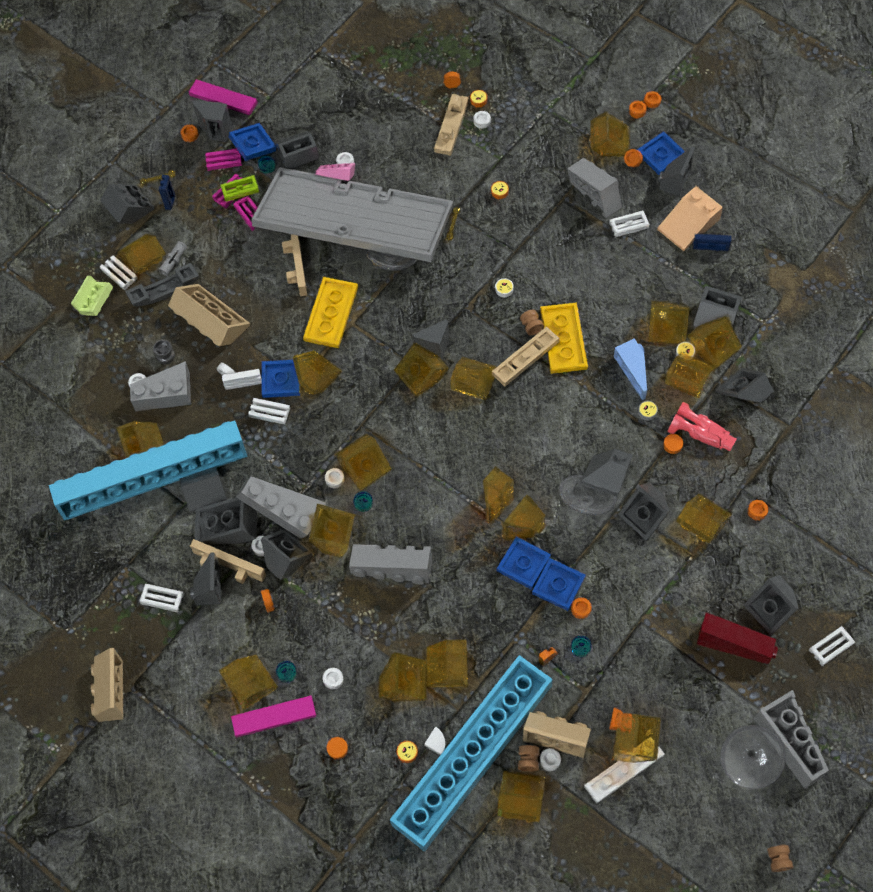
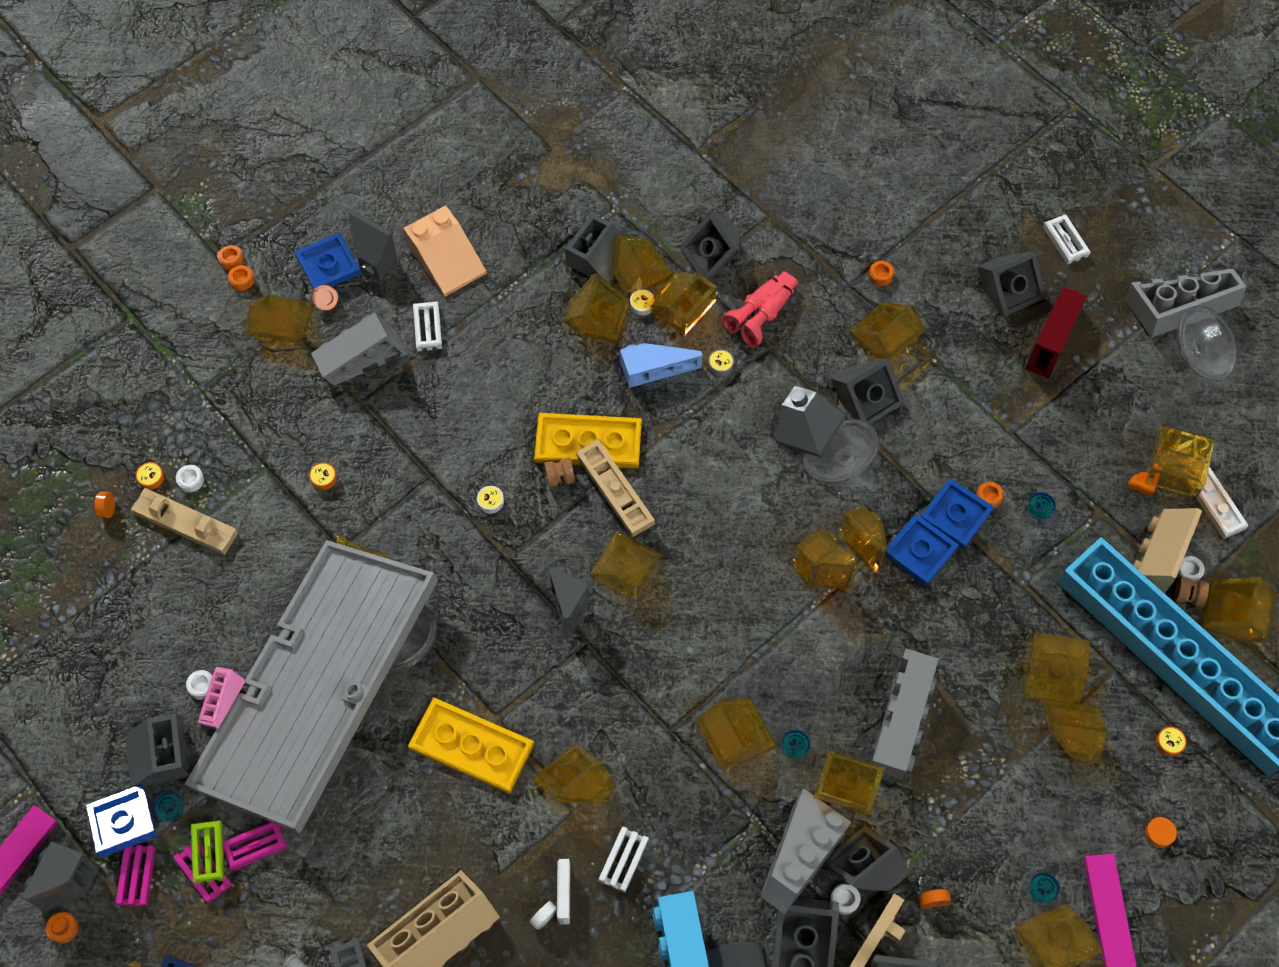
camera: 85 degrees left, 0 degrees up
blue plate [262,359,300,398] -> none
tan hinge [282,234,307,296] -> none
white tile [323,668,344,690] -> none
white tile [325,468,345,488] -> none
clear yellow slope [394,343,449,396] -> none
white tile [424,727,445,755] -> none
orange tile [538,647,558,667] -> none
orange tile [663,434,683,454] -> none
dark blue tile [693,234,731,251] -> none

